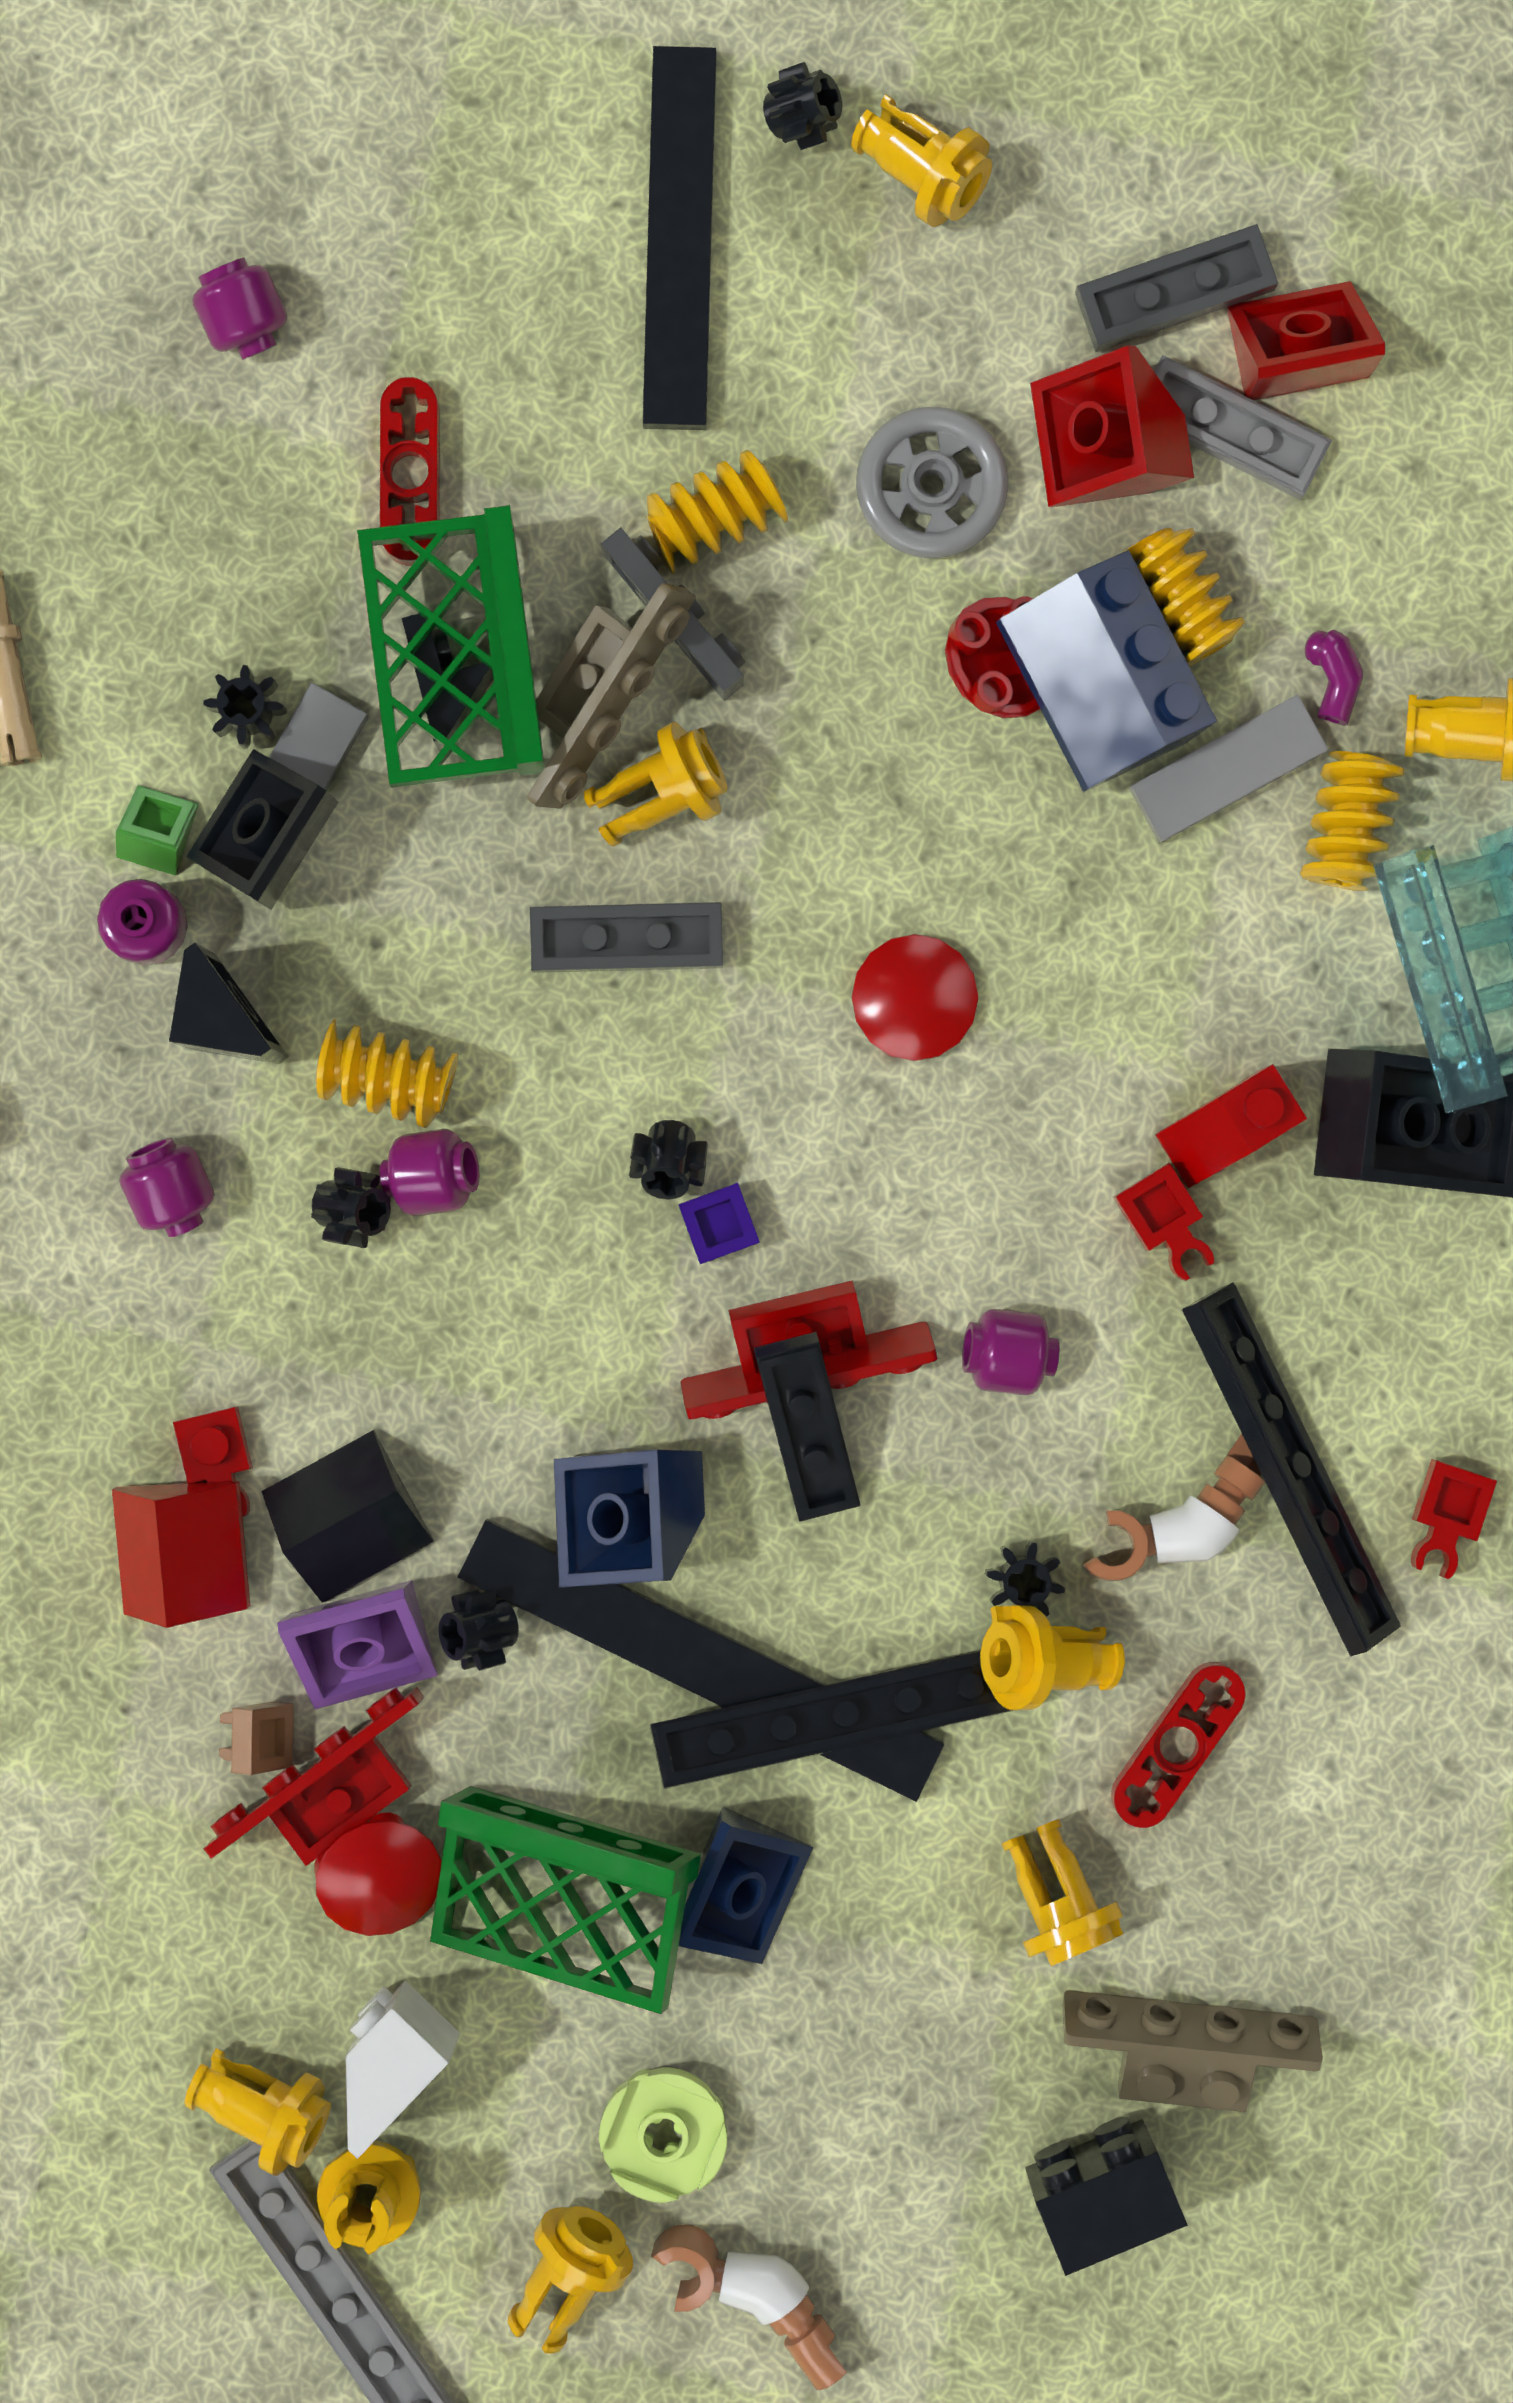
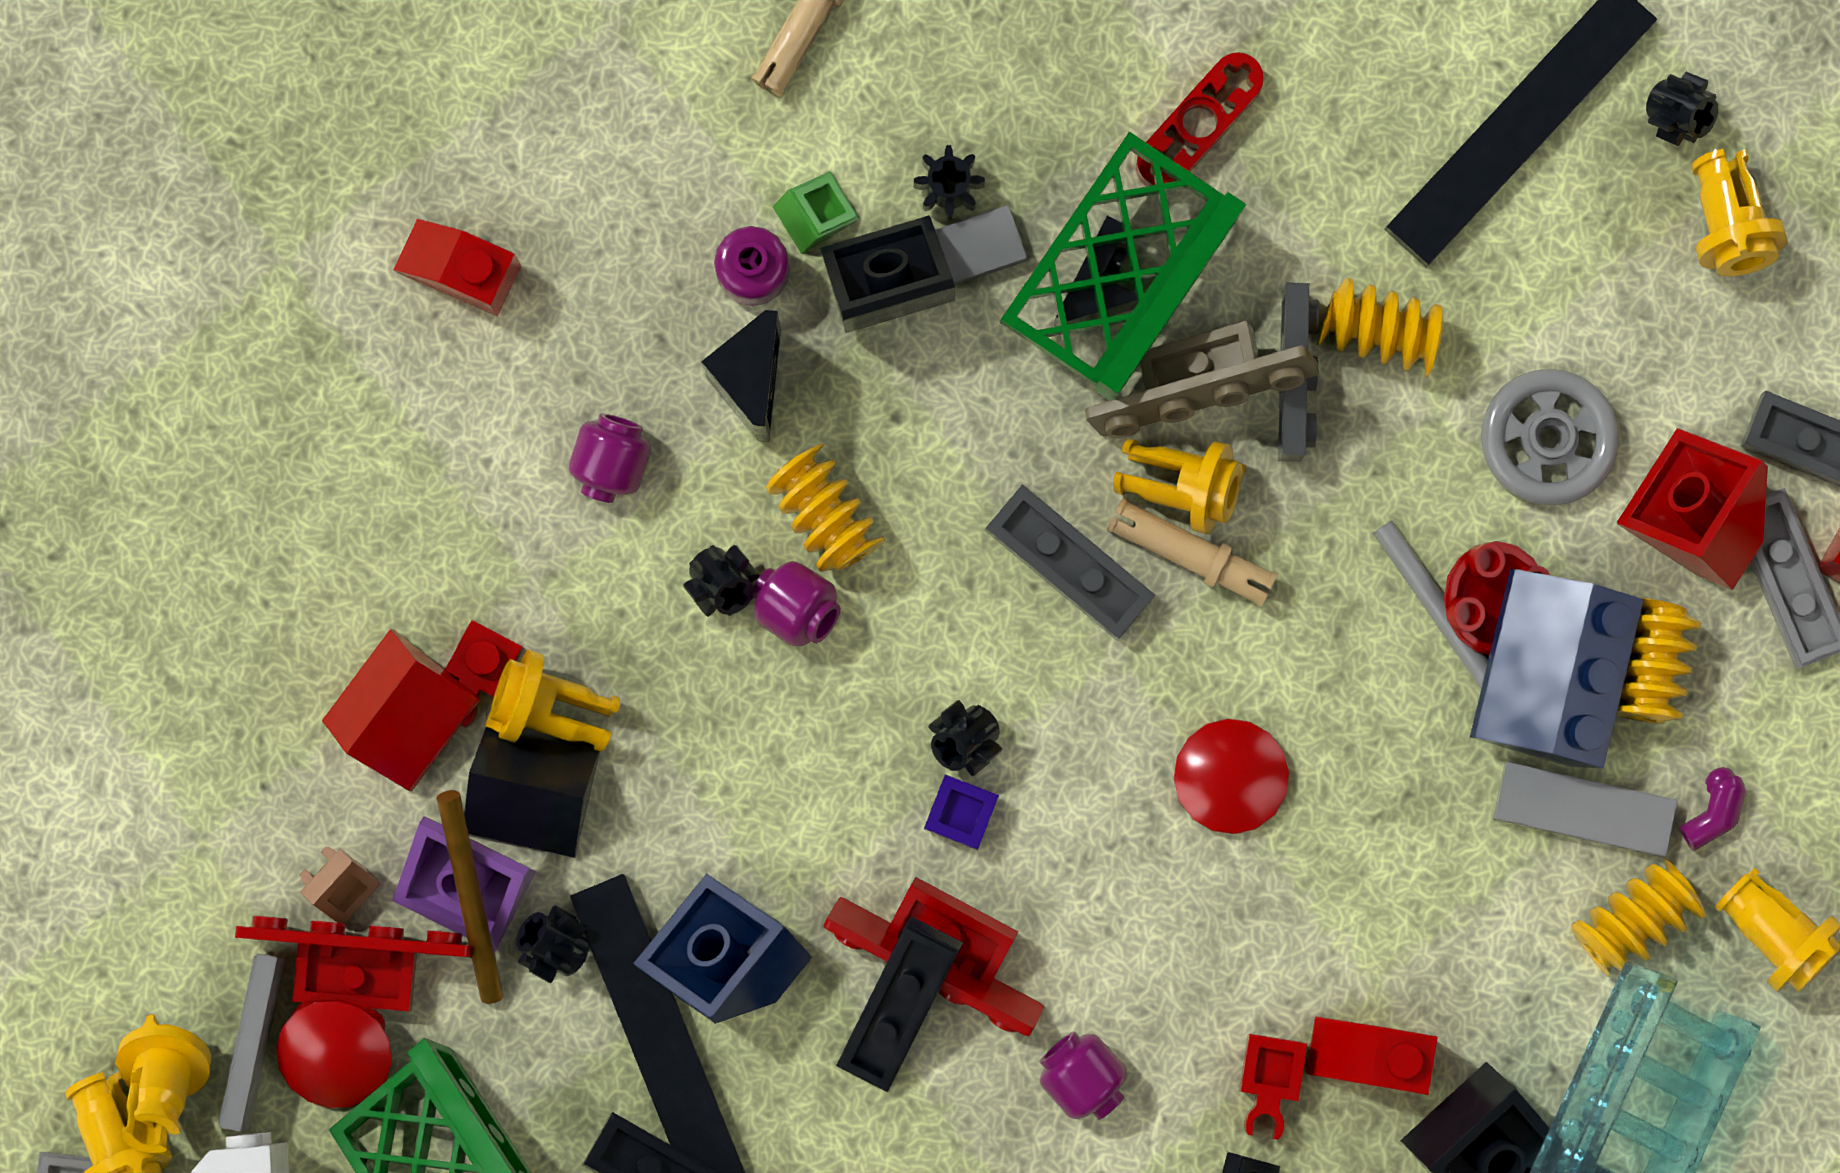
camera: 40 degrees right, 5 degrees down
none -> yellow piece [115,1014,212,1153]
none -> light grey tile [219,953,286,1132]
none -> pearl gold bar [436,790,504,1004]
none -> yellow piece [485,649,620,752]
none -> tan pin [1107,498,1278,607]
none -> light grey bar [1373,521,1488,688]

